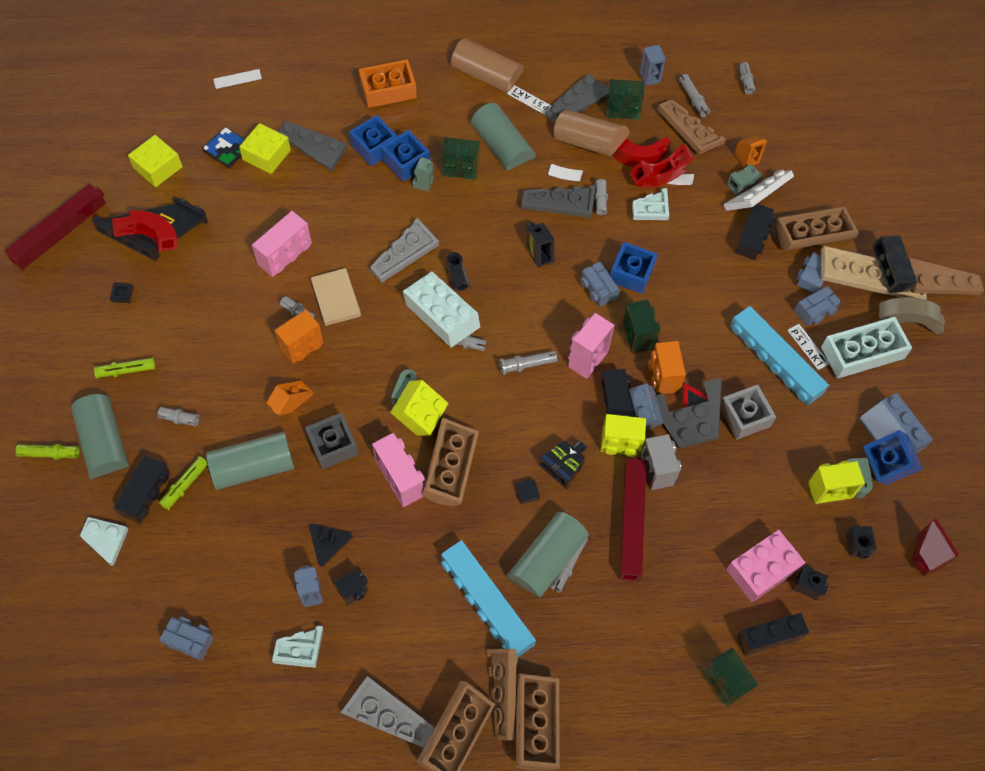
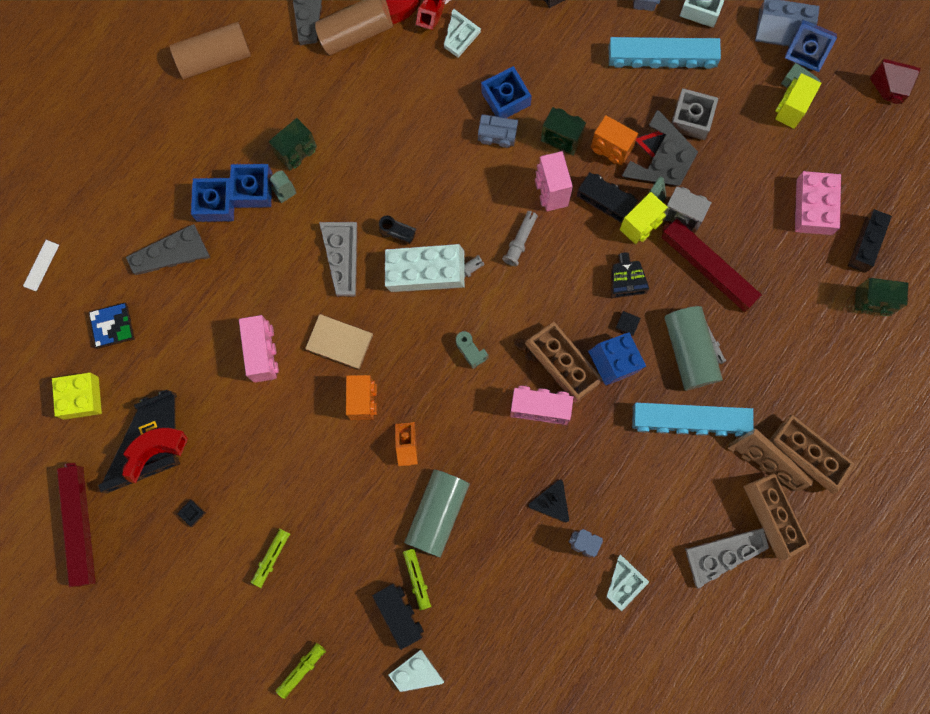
camera: 45 degrees left, 15 degrees up
sand green brick [71,394,130,480] -> none
light grey pin [158,407,199,427] -> none
sand blue brick [160,616,214,661] -> none
neon yellow brick [239,123,291,174] -> none
light grey axle [280,296,315,318] -> none
dark grey brick [305,413,359,470] -> none
black brick [334,569,369,605] -> none
orange brick [359,59,417,108] -> none
neon yellow brick [390,380,449,436] -> none
sand green brick [471,103,536,171] -> none
white sticker [507,85,551,115] -> none
dark grey wing [521,185,596,218] -> none
black torso [526,222,554,267] -> none
white sticker [548,164,583,181] -> none
light grey pin [594,179,608,215] -> none
sand blue brick [629,384,664,429] -> none
white sticker [787,324,829,370] -> none
black brick [793,566,829,600] -> none
black brick [846,526,877,559] -> none
none -> blue brick [588,332,646,386]
none -> sand green slope [649,176,666,202]

